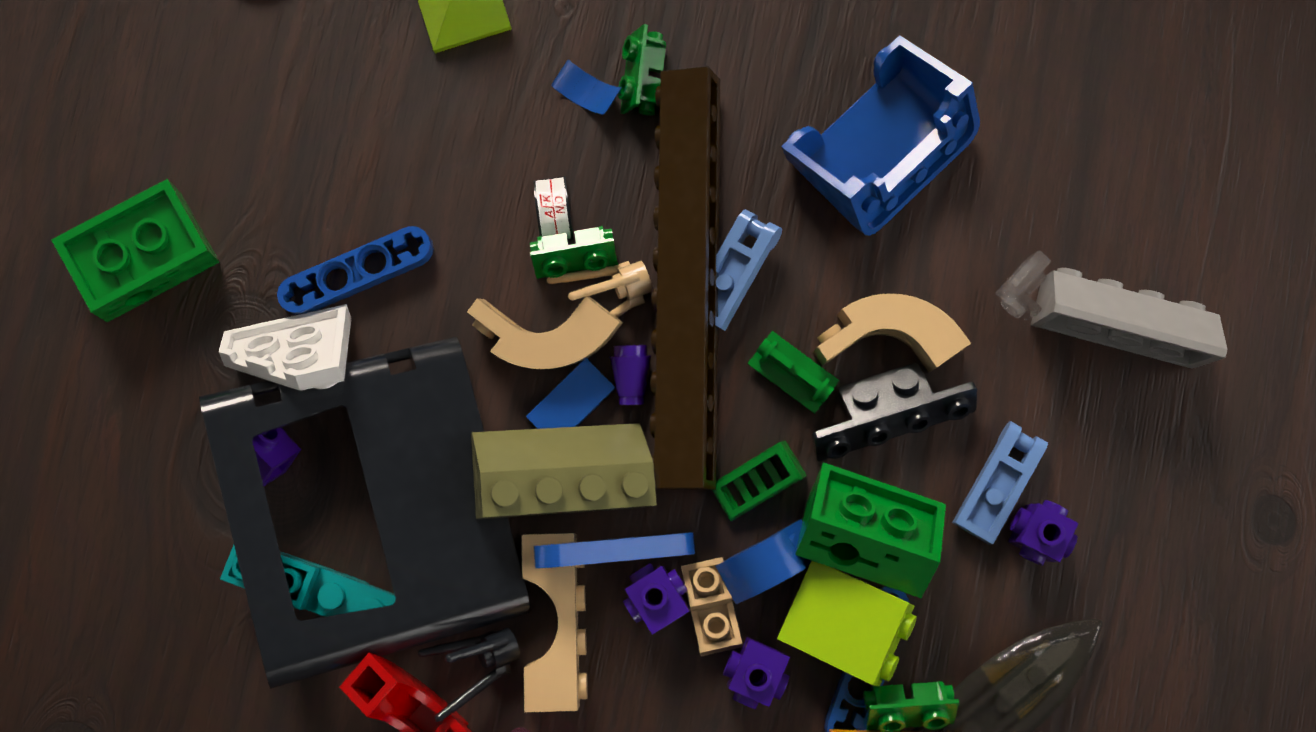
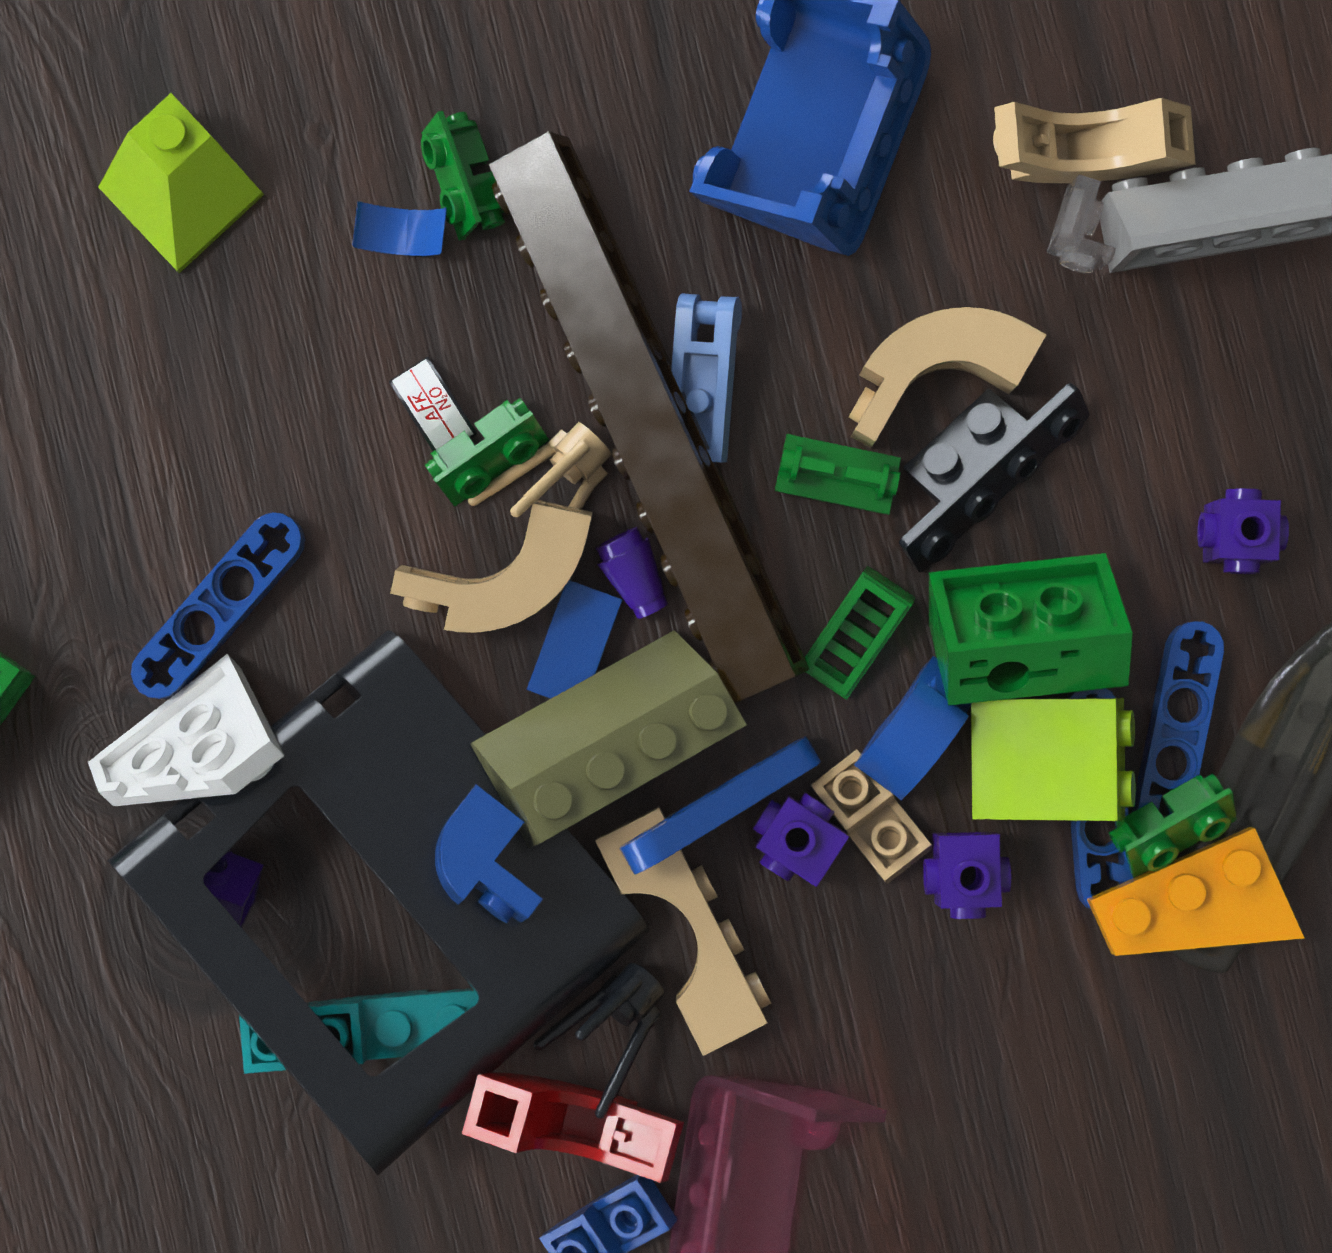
camera: 25 degrees left, 5 degrees up
medium blue plate [952,421,1048,545] -> none
none -> blue brick [435,784,543,923]
none -> tan arch [993,98,1196,183]
none -> blue beam [1131,621,1224,816]

